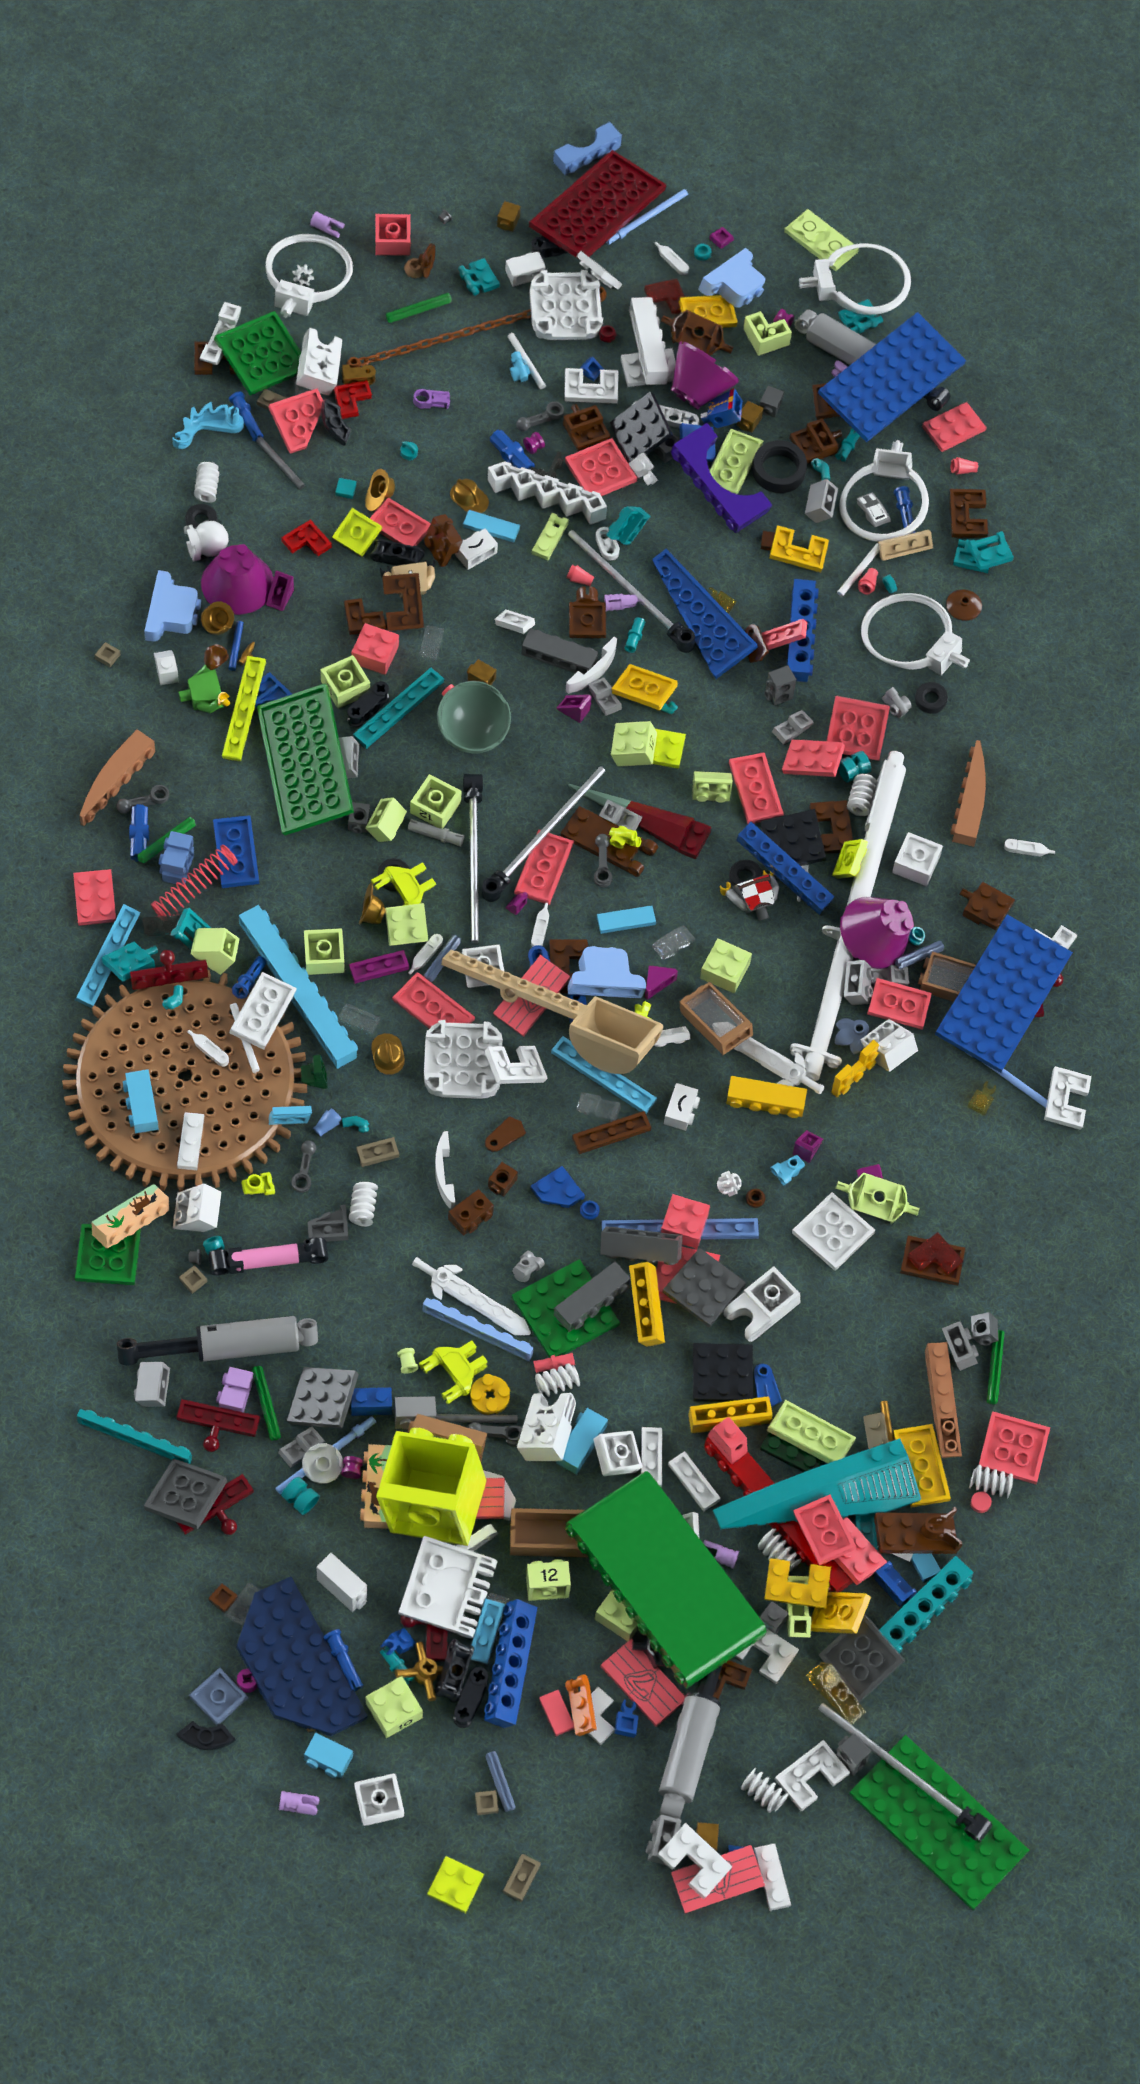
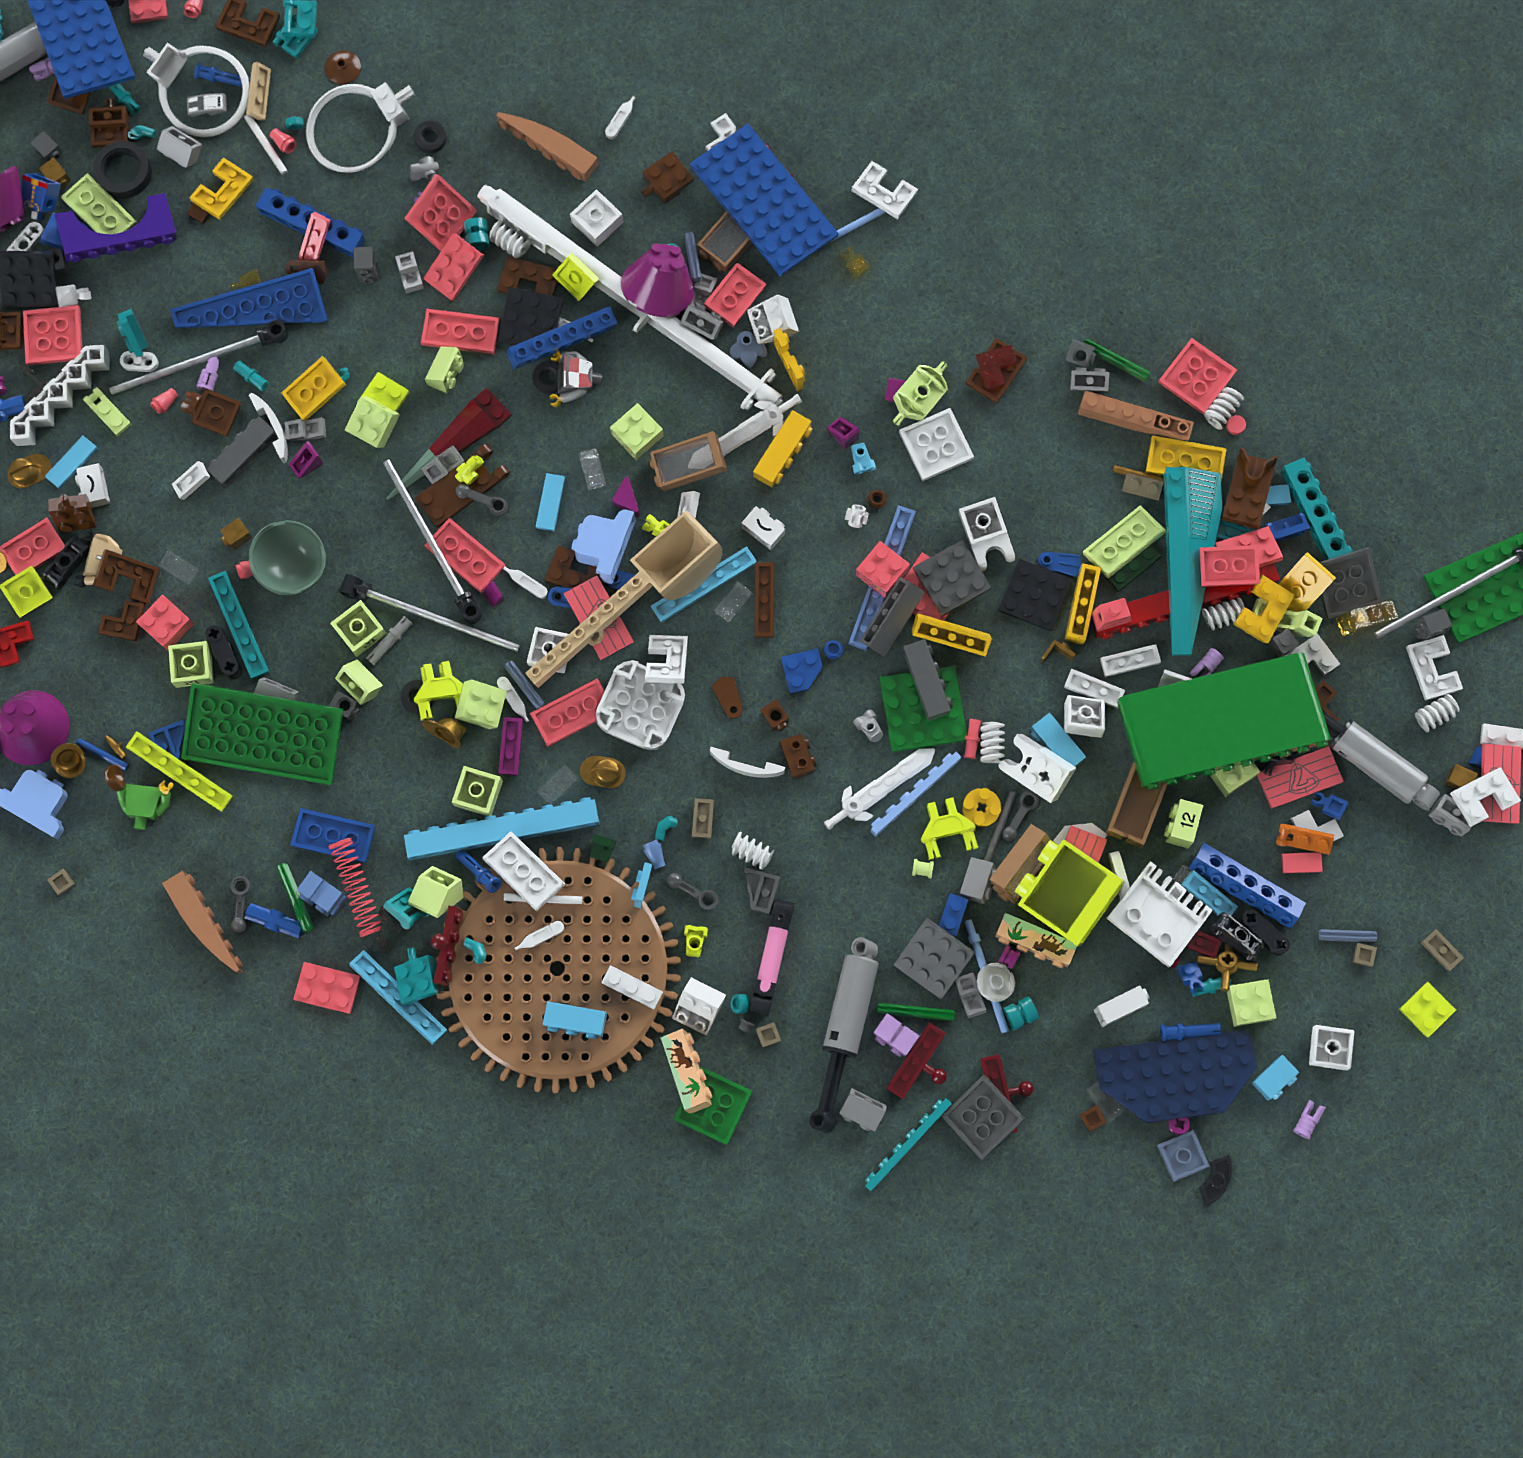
camera: 60 degrees left, 15 degrees up
white slope [154,650,178,685] -> none
magenta slope [266,571,294,611] -> none
none -> pearl gold bracket [1040,640,1076,663]

